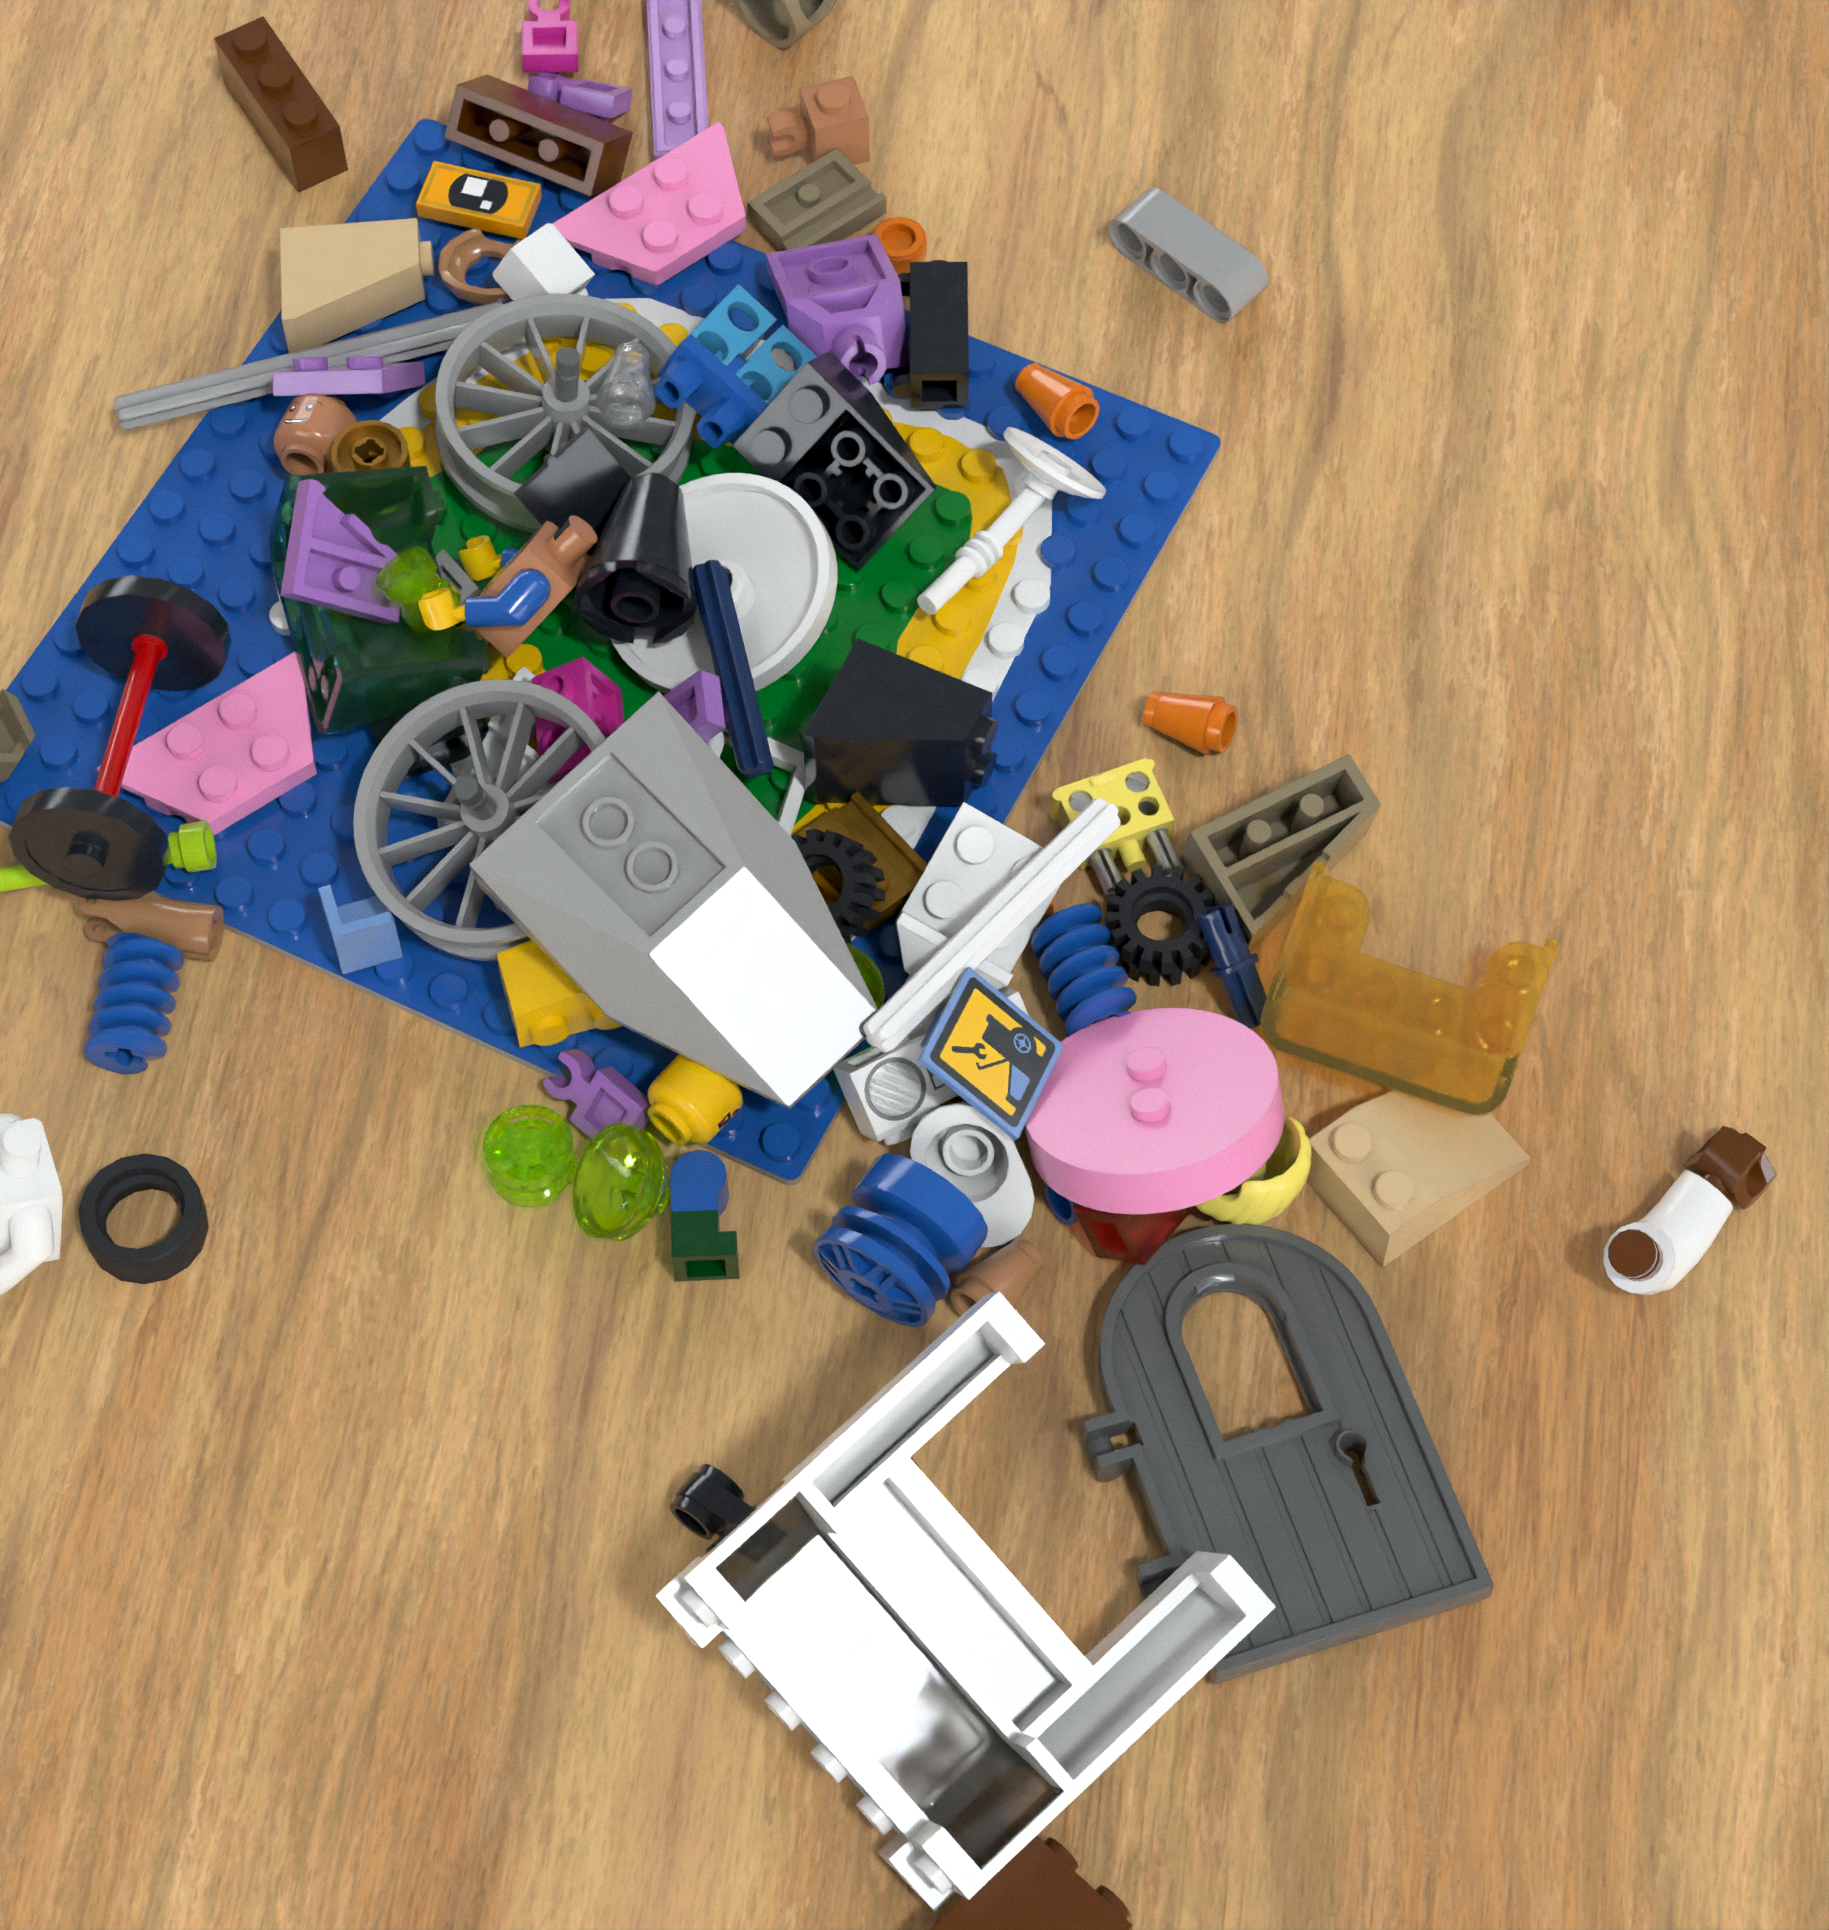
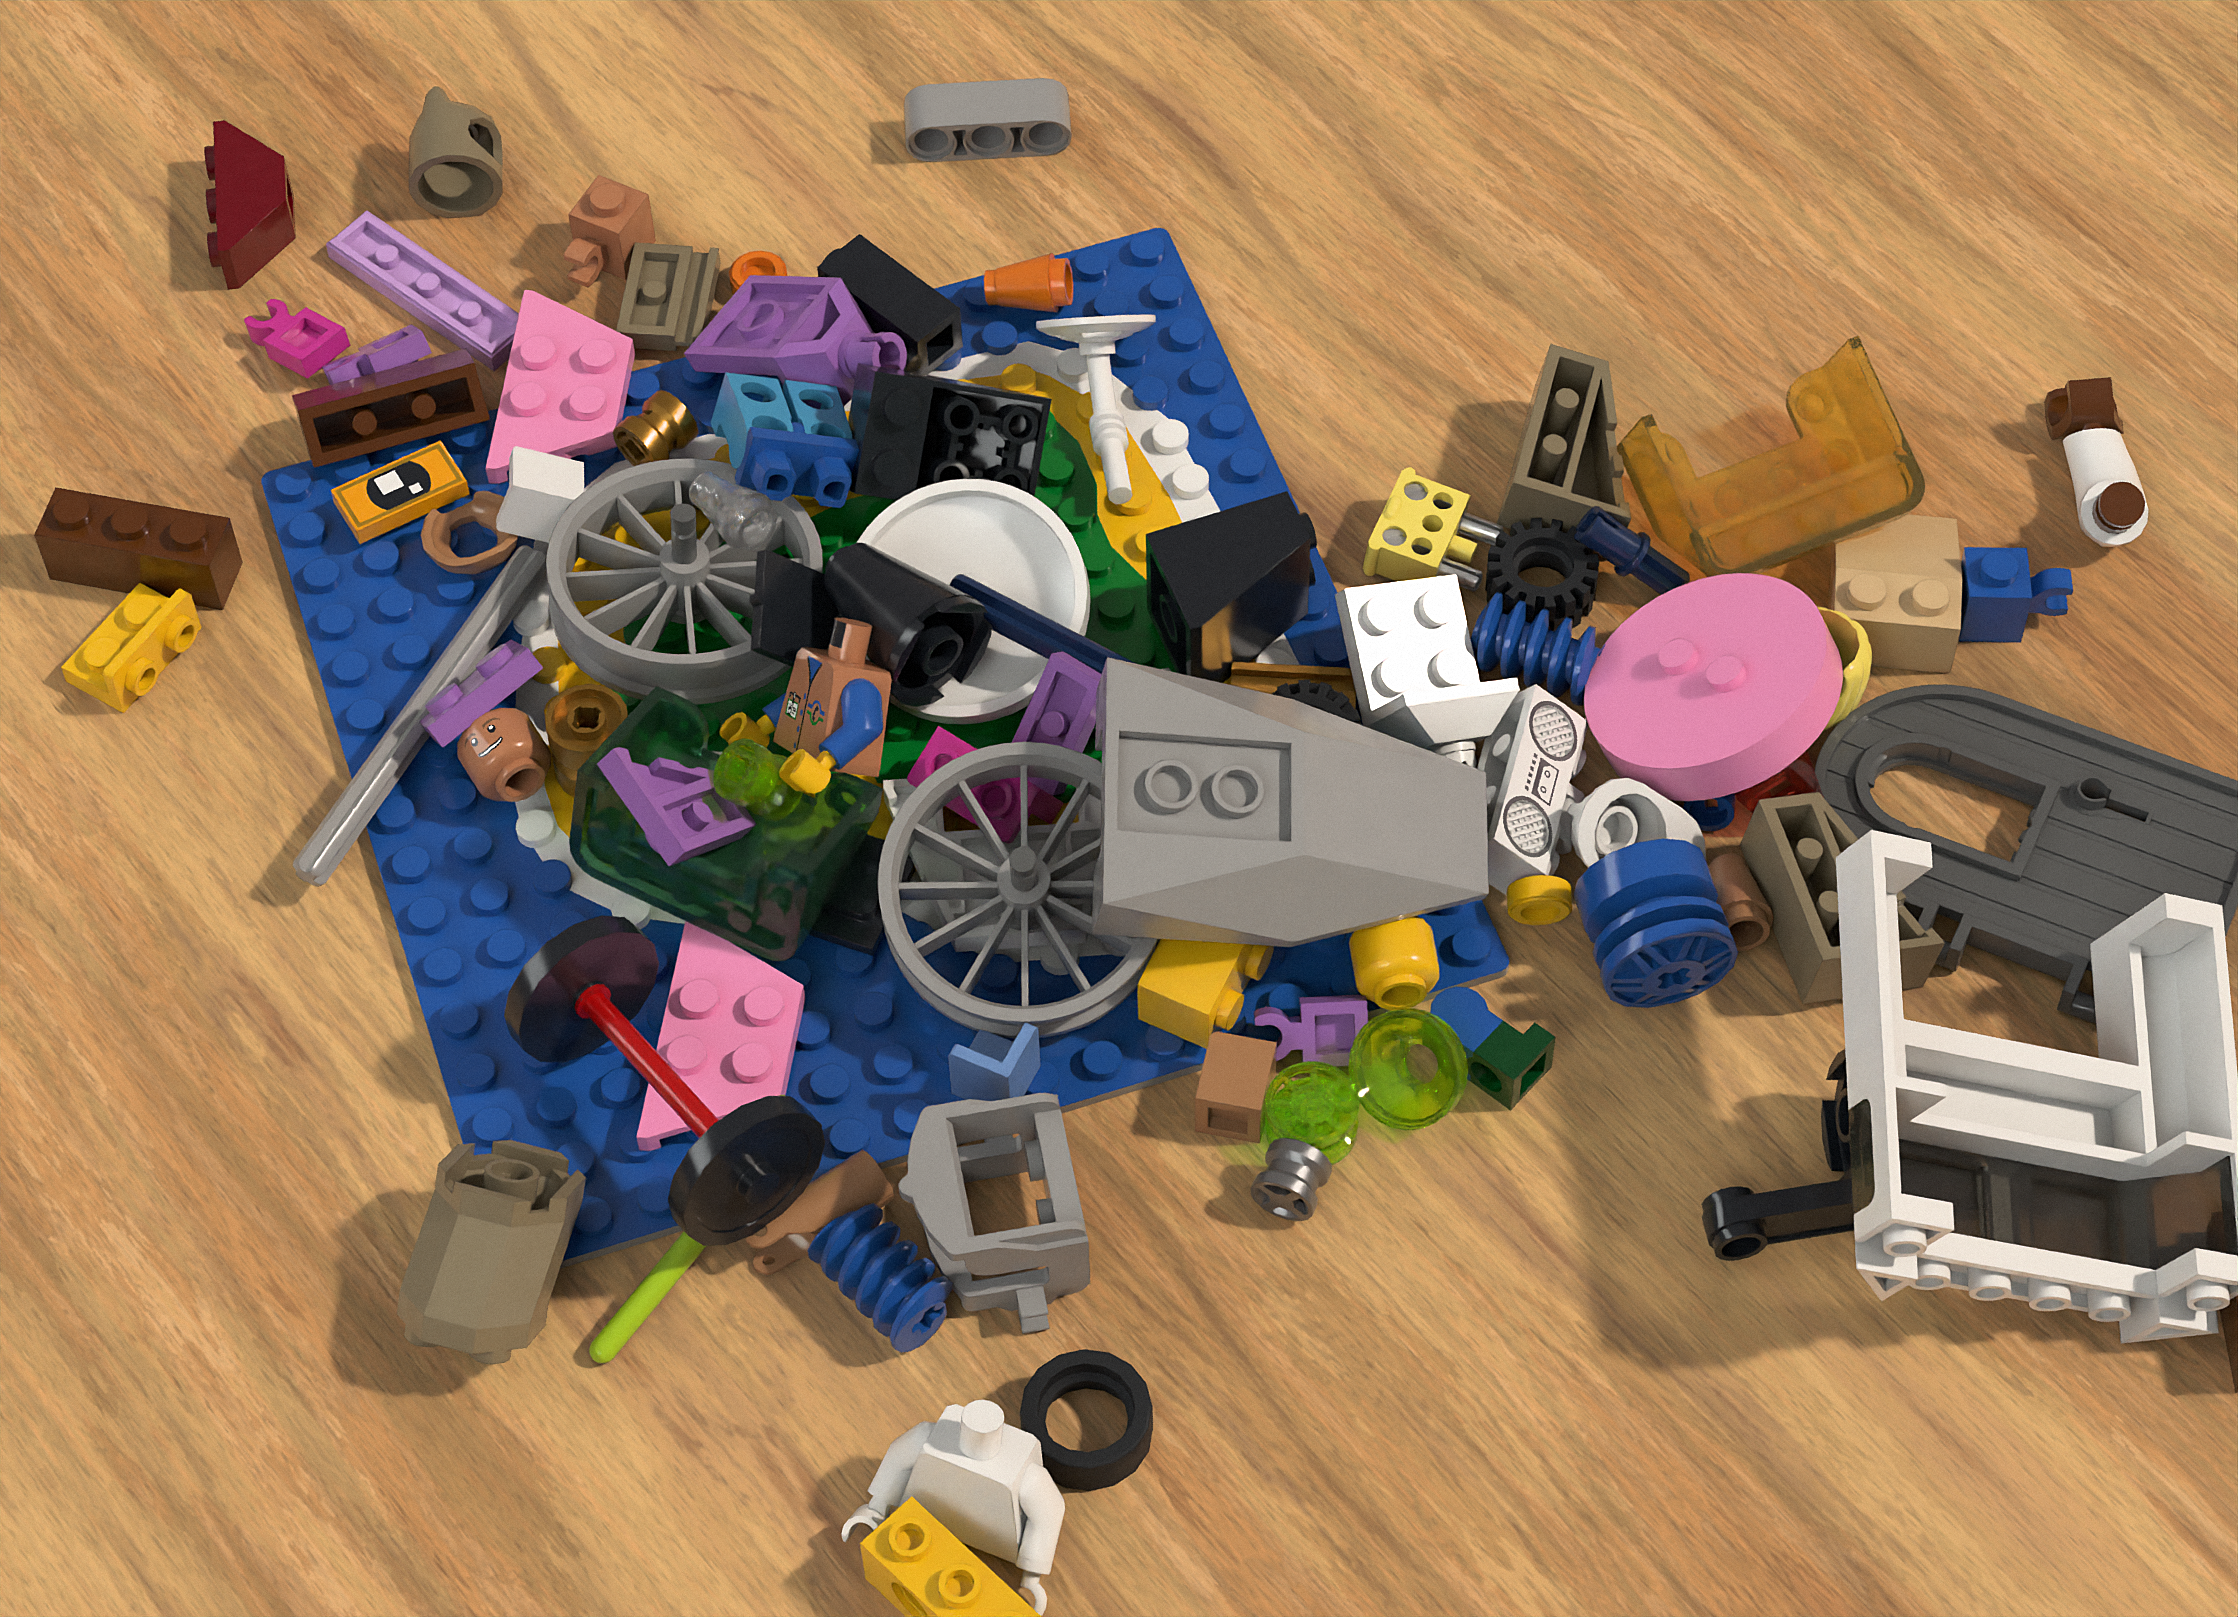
camera: 45 degrees left, 5 degrees down
tan slope [279,218,434,353] -> none
white axle [863,798,1121,1053] -> none
piece [917,967,1064,1141] -> none
orange cone [1143,691,1238,755] -> none
none -> yellow bracket [61,583,202,713]
none -> pearl gold wheel [613,390,699,466]
none -> light grey animal [899,1093,1090,1334]
none -> medium nougat panel [1195,1032,1277,1144]
none -> flat silver wheel [1251,1138,1332,1221]
none -> yellow tile [1506,875,1573,925]
none -> dark tan wedge [1740,792,1945,1004]
none -> blue brick [1959,547,2073,642]

